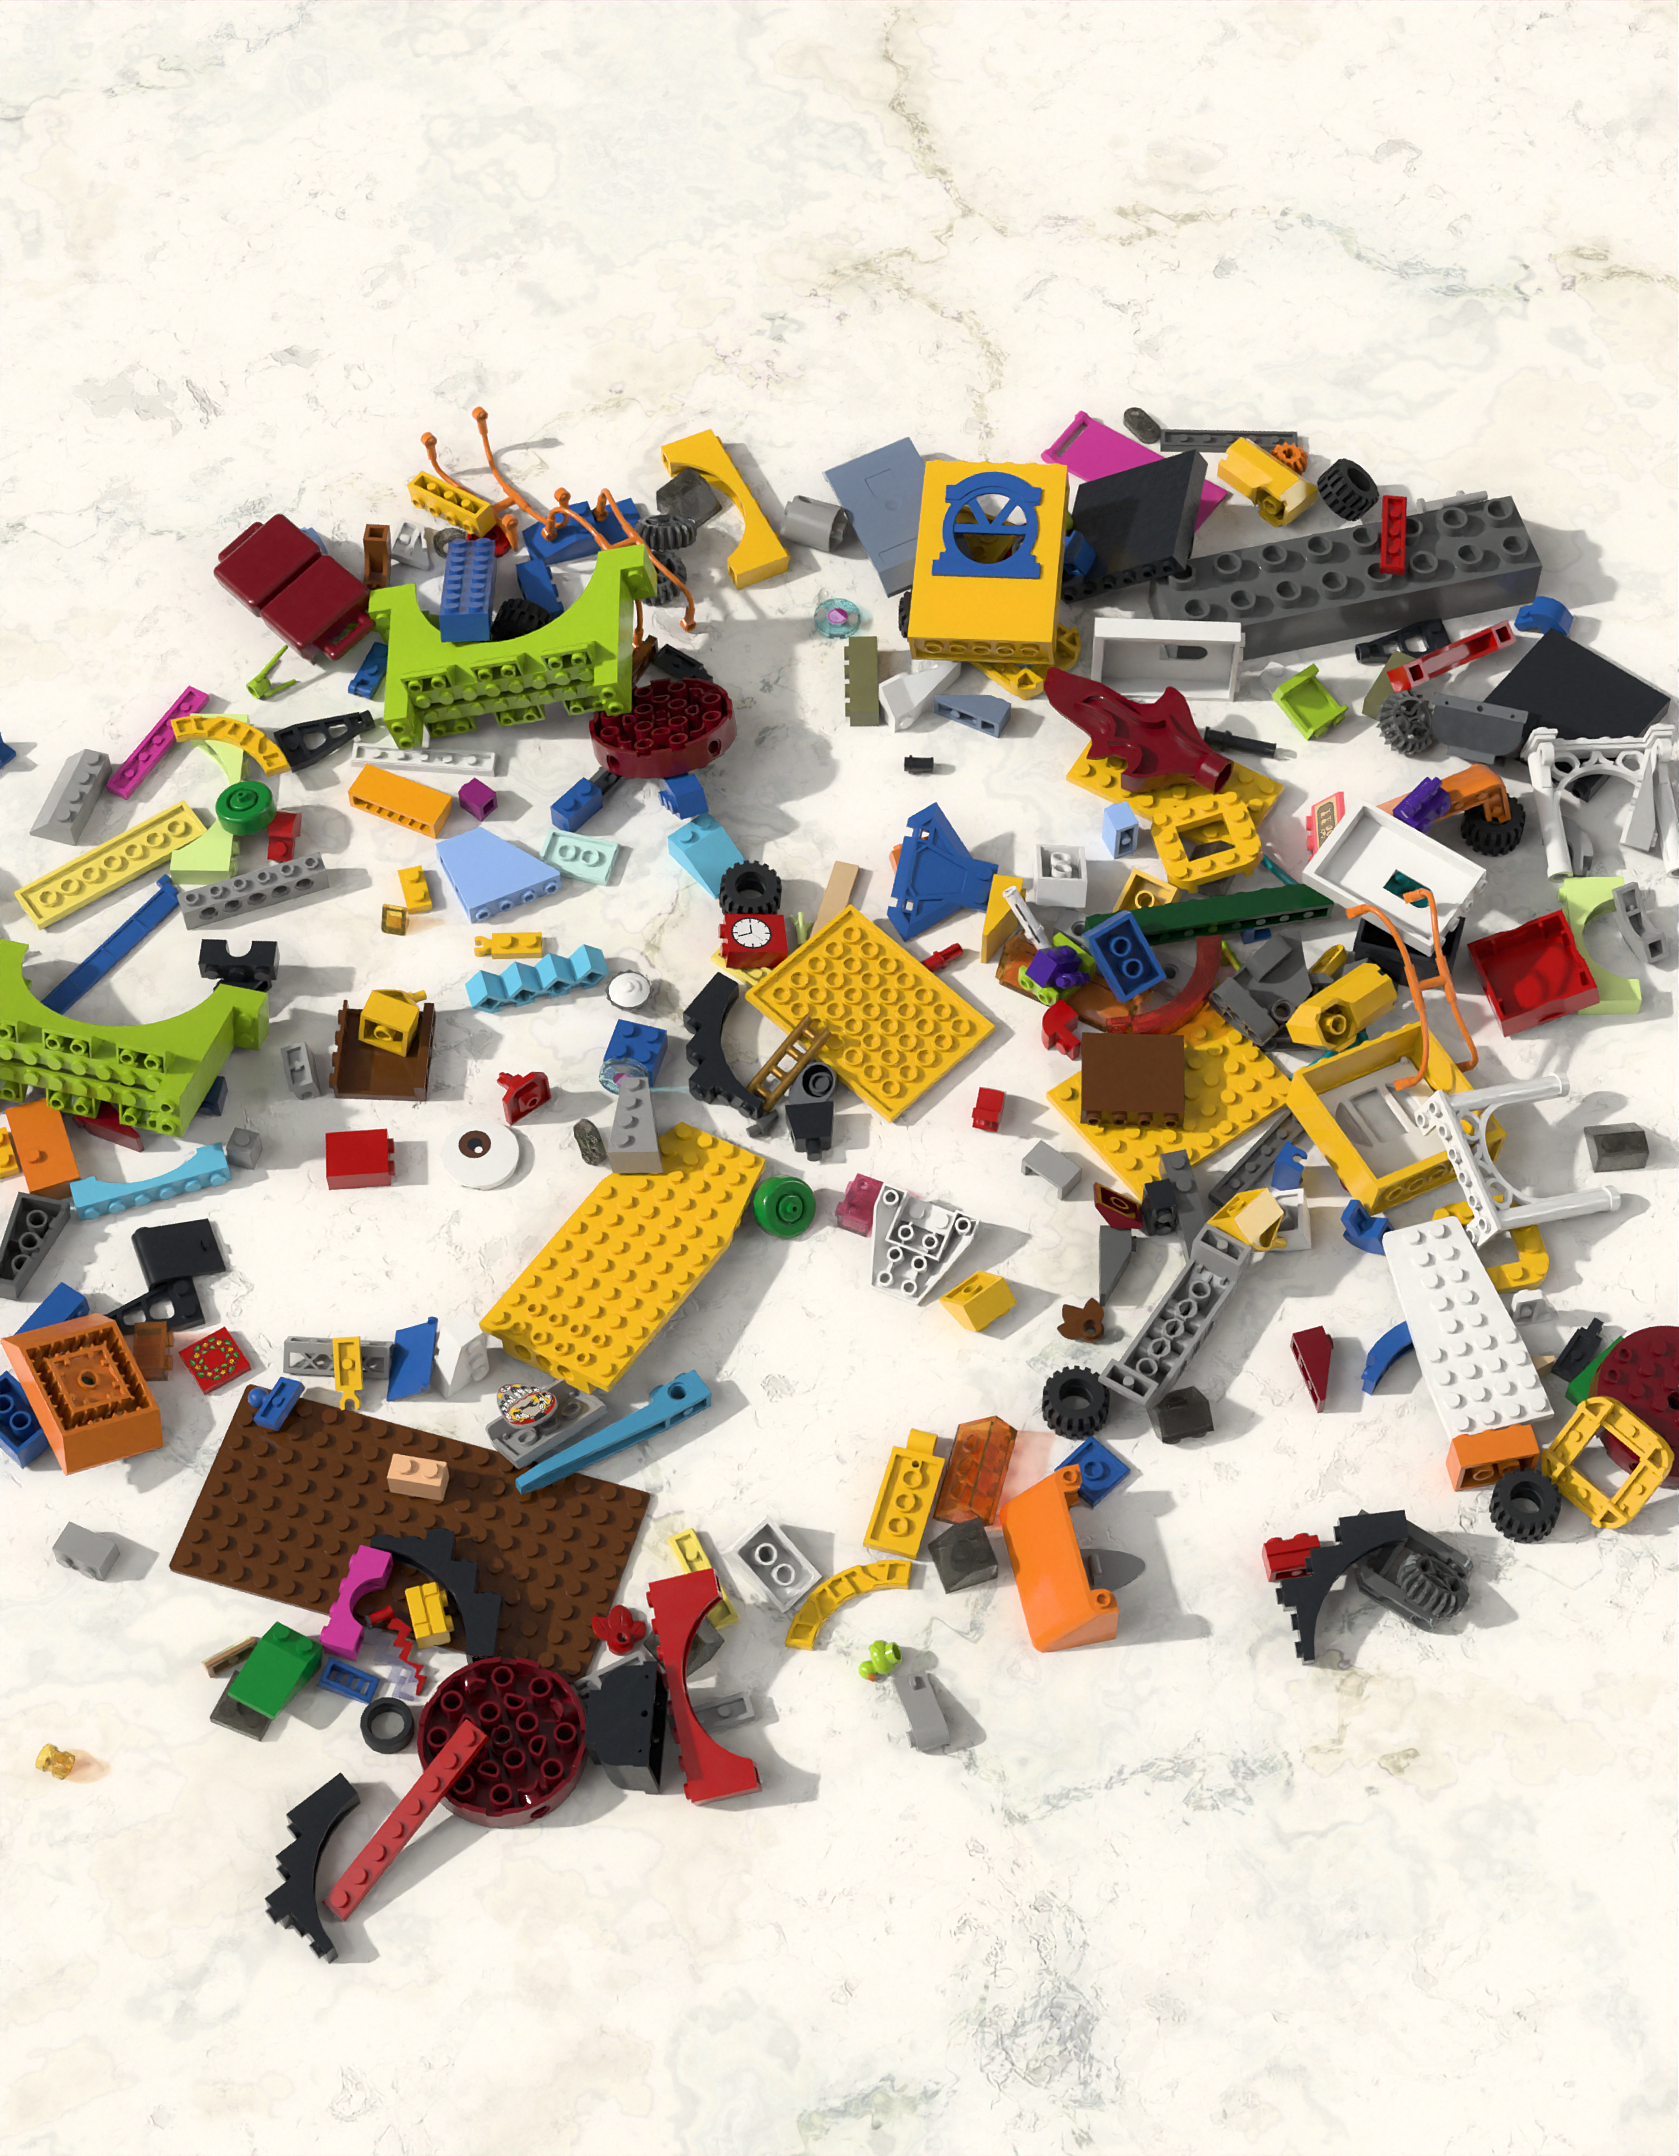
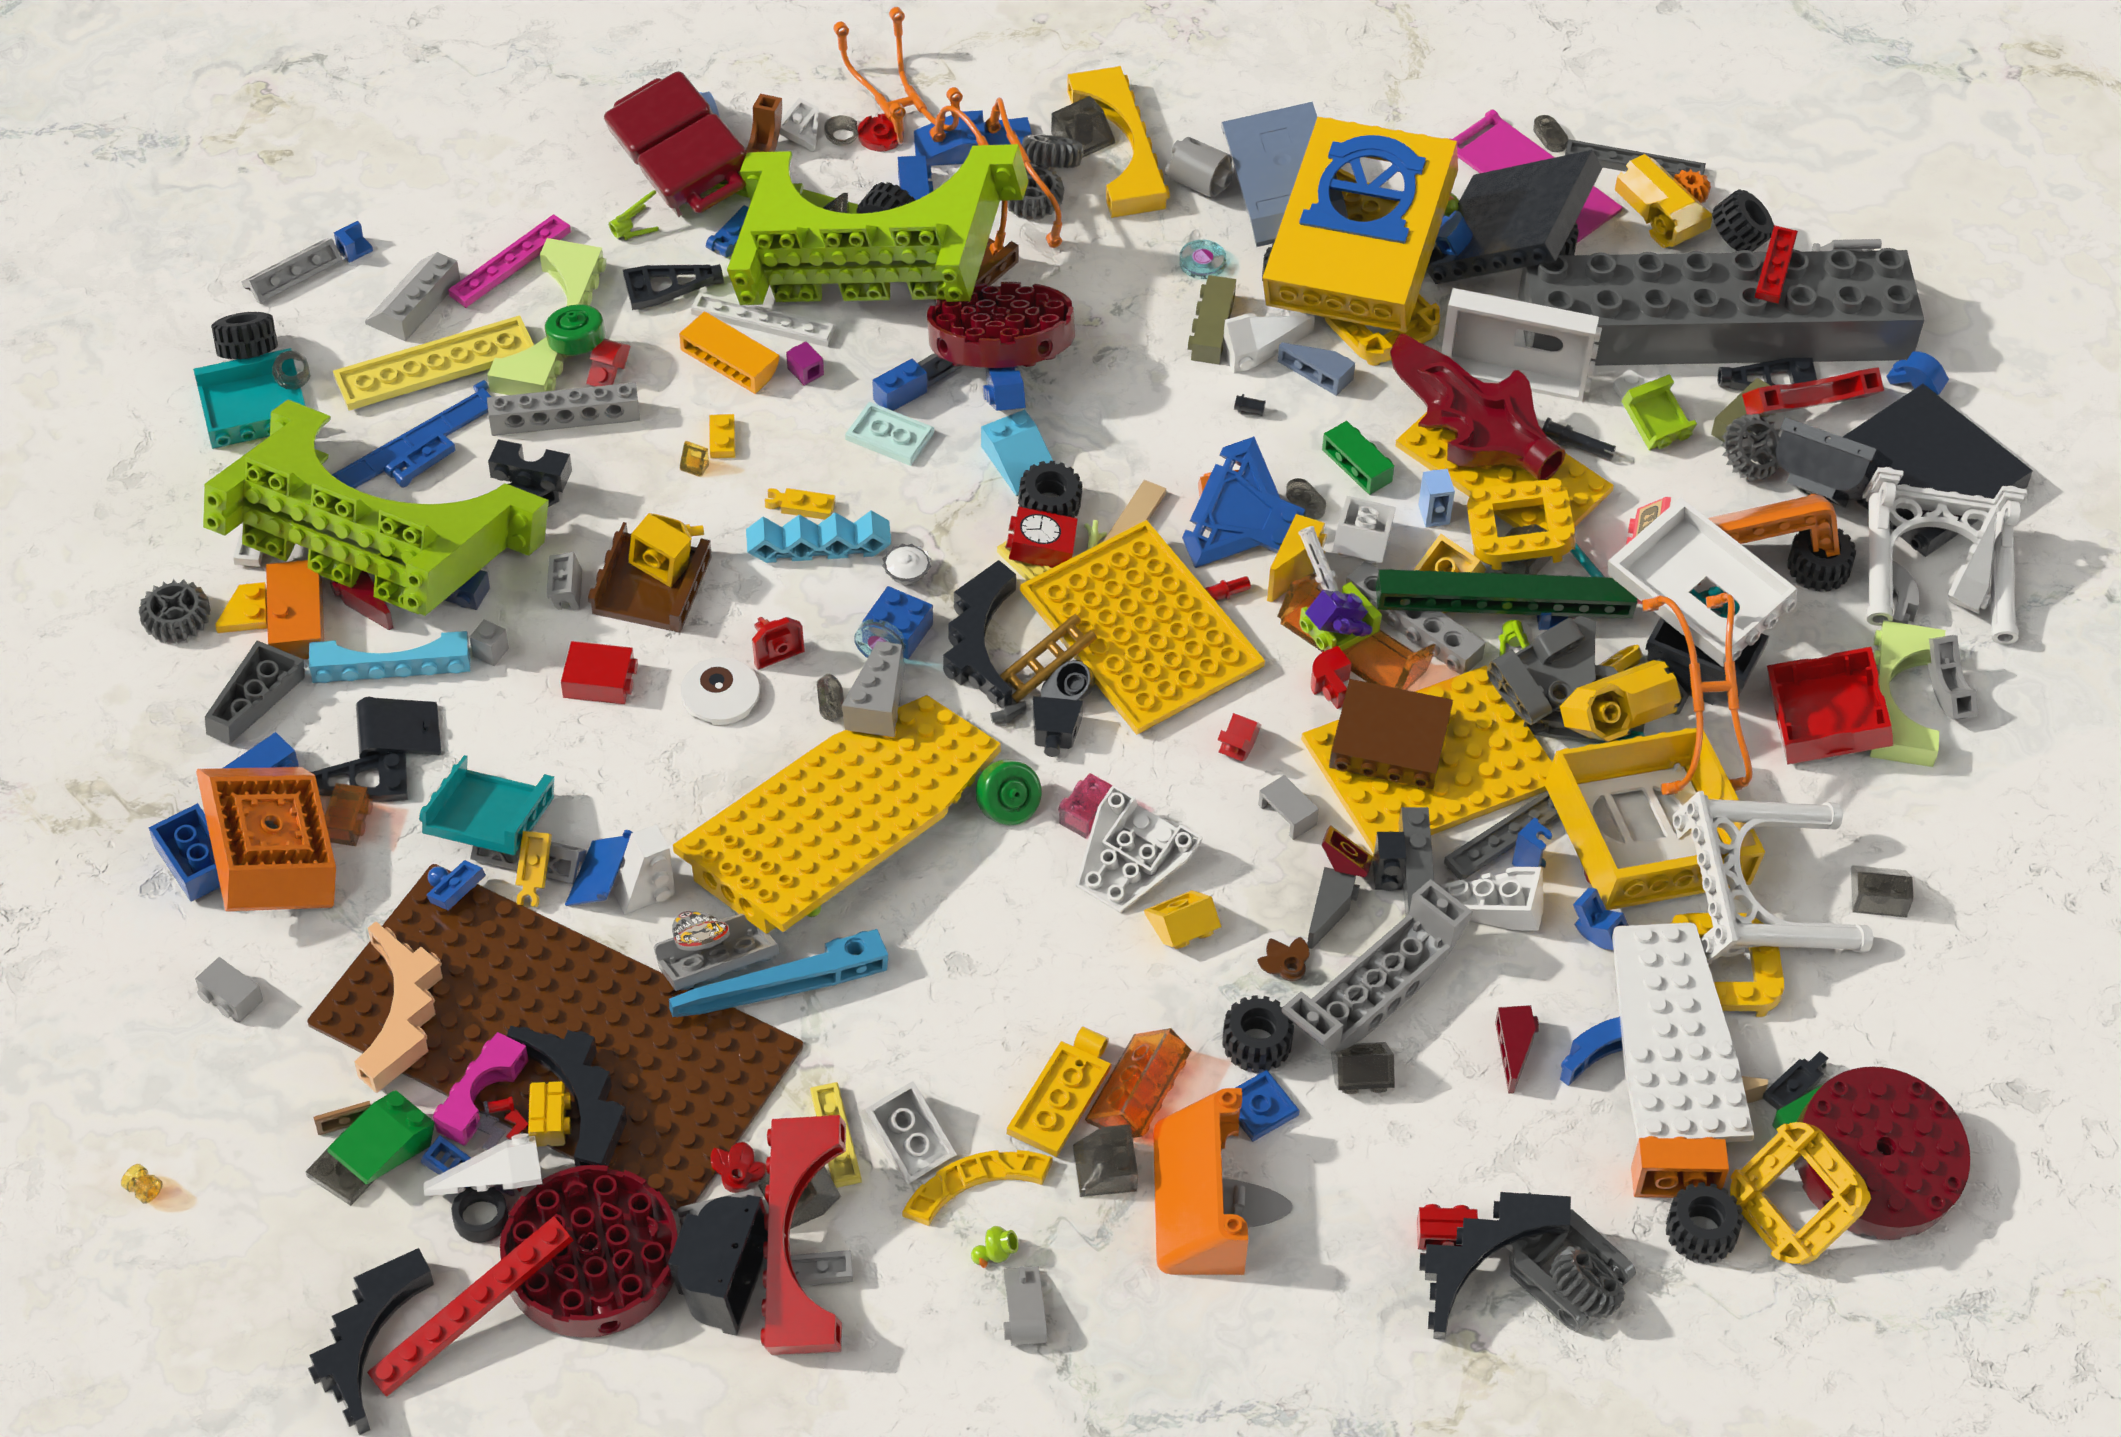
camera: 10 degrees right, 5 degrees down
yellow tile [170,715,290,777] -> none
tile [178,1326,252,1395] -> none
light nougat brick [387,1454,449,1501] -> none
yellow brick [407,471,496,538] -> none
light blue slope [435,827,562,923] -> none
blue brick [439,538,497,642] -> none
black hinge [652,644,713,682] -> none
blue brick [1081,910,1167,1003] -> none
clear red arch [1105,935,1222,1035] -> none
yellow piece [1206,1187,1287,1253] -> none
dark purple brick [1392,777,1451,834] -> none
white wing [1509,1289,1559,1327] -> none
none -> light nougat arch [354,922,443,1093]
none -> blue plate [385,431,456,488]
none -> teal panel [419,755,555,855]
none -> white wedge [424,1134,542,1196]
none -> clear smoke plate [1286,478,1326,520]
none -> green brick [1322,420,1394,495]

